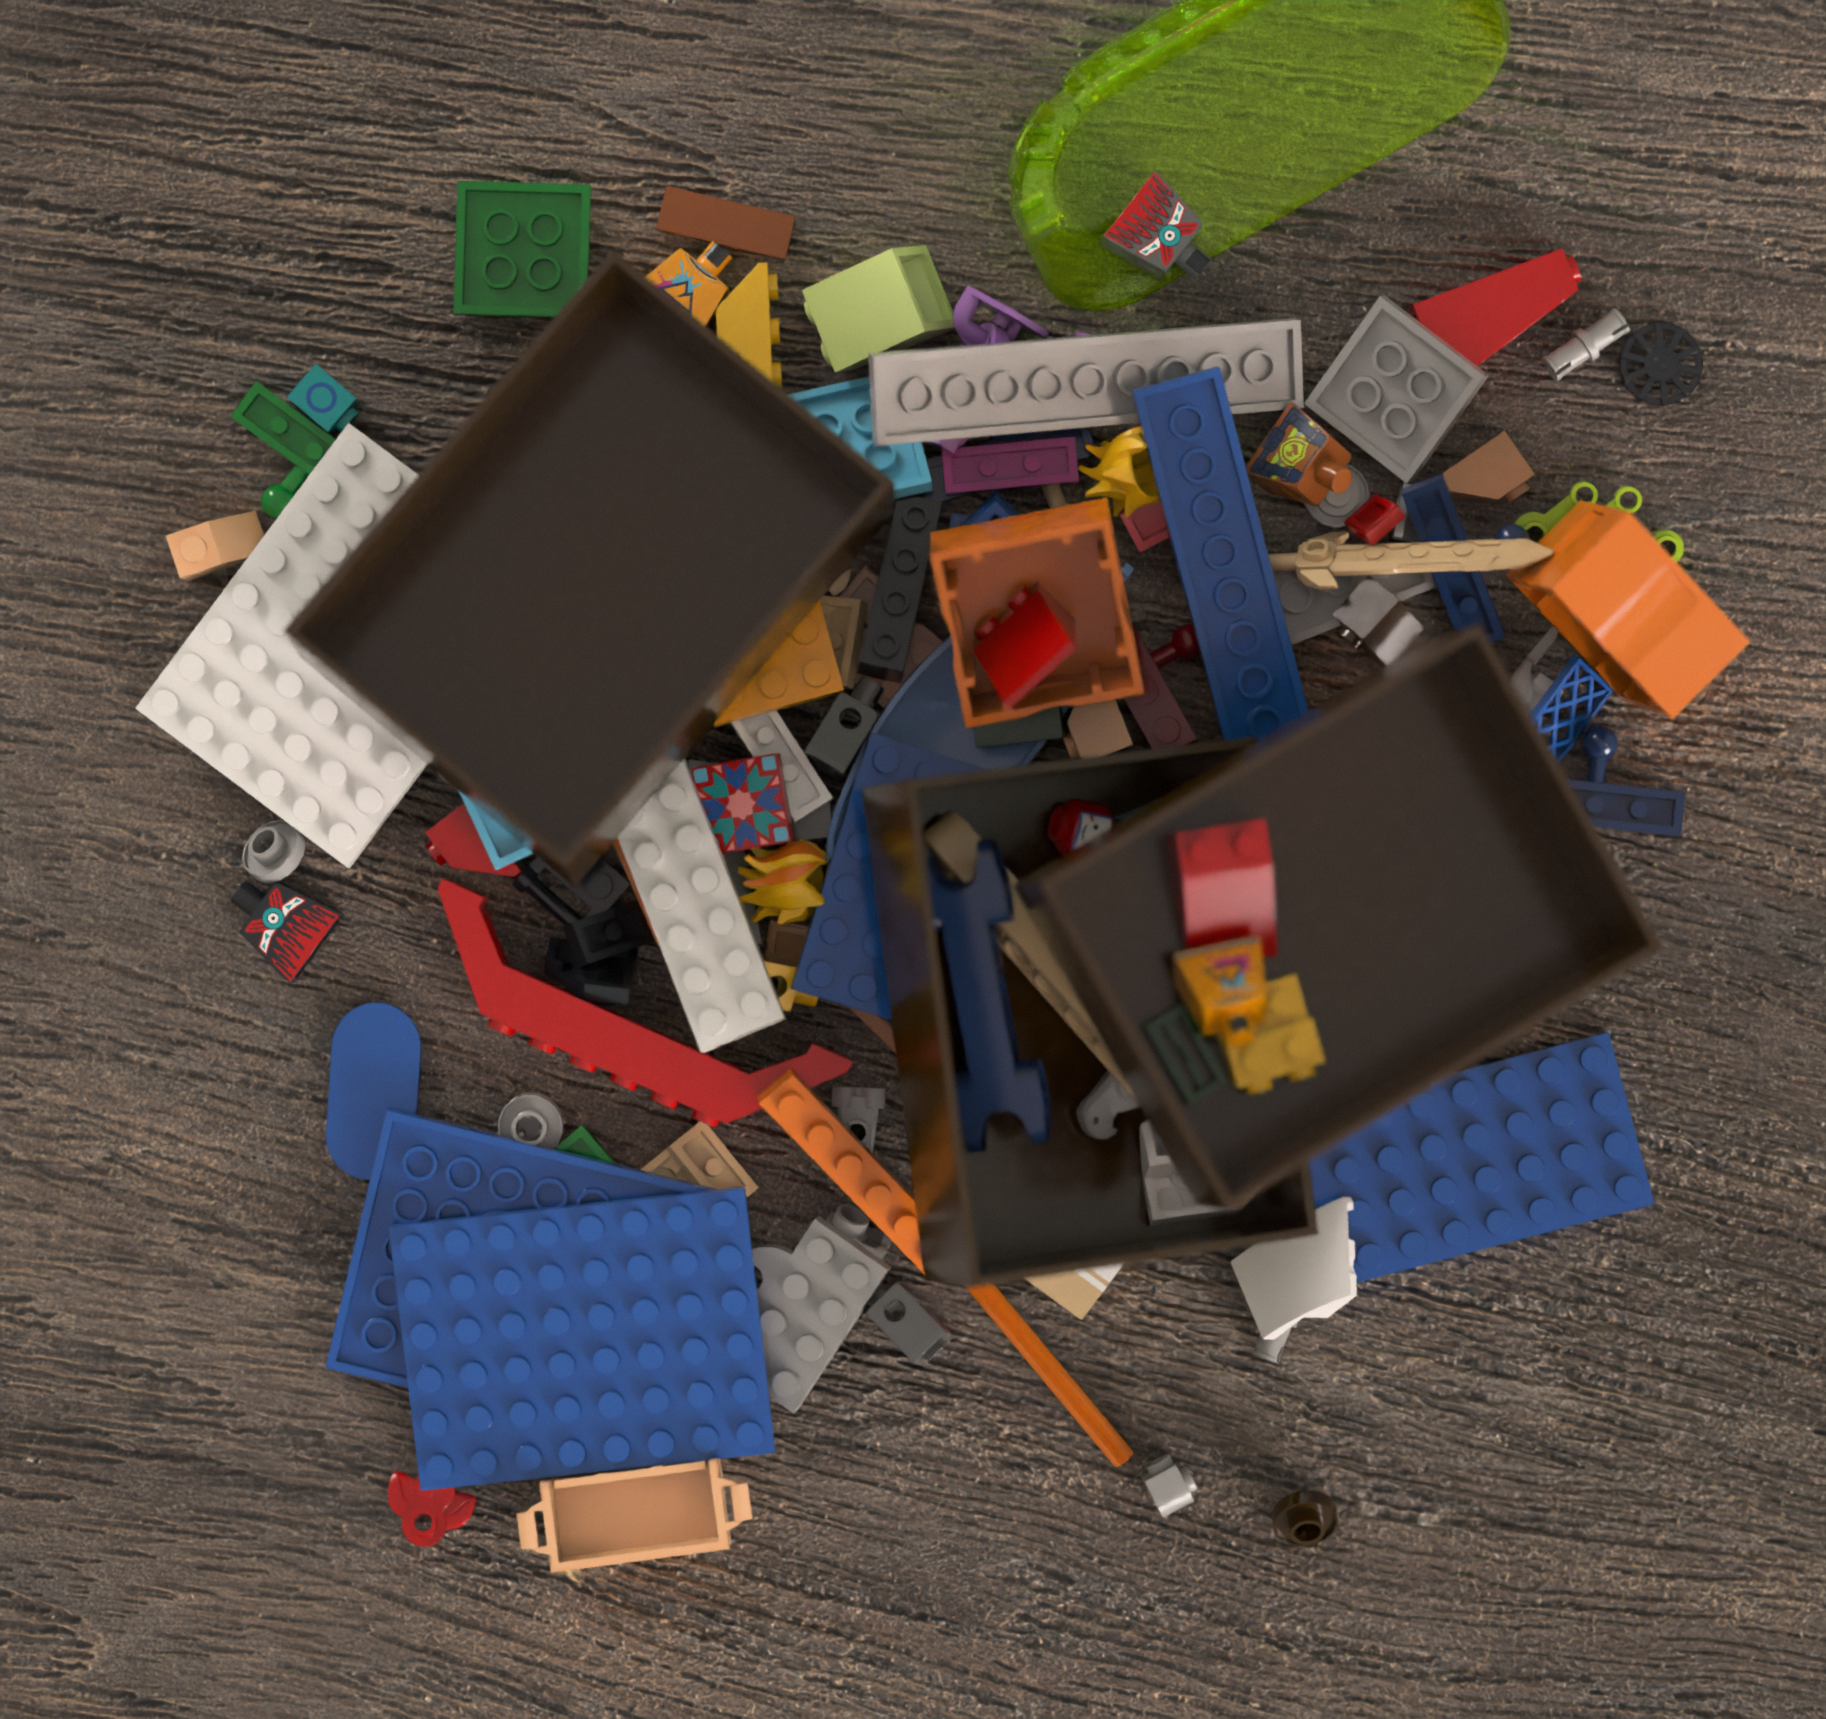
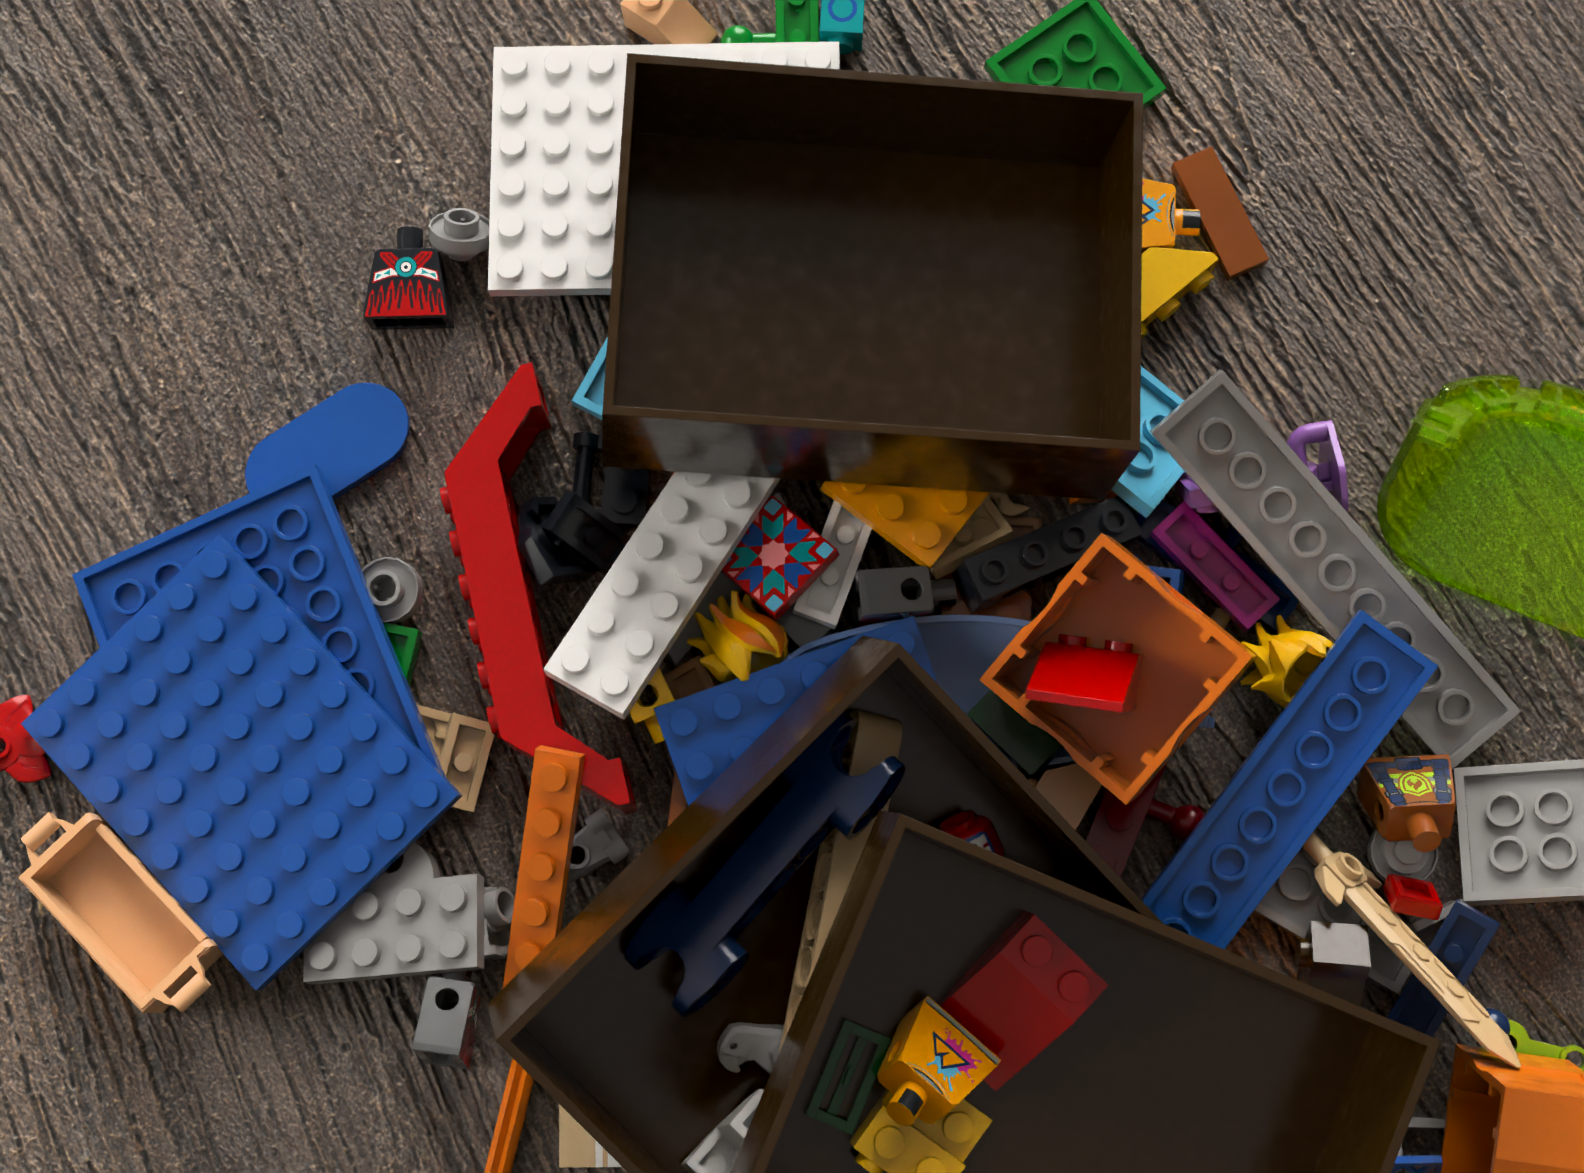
camera: 55 degrees right, 10 degrees down
red slope [425,803,523,877] -> none
yellowish green slope [802,245,955,373] -> none
torso [1099,171,1211,279] -> none
coral plate [1119,503,1169,552] -> none
medium nougat slope [1442,431,1535,504] -> none

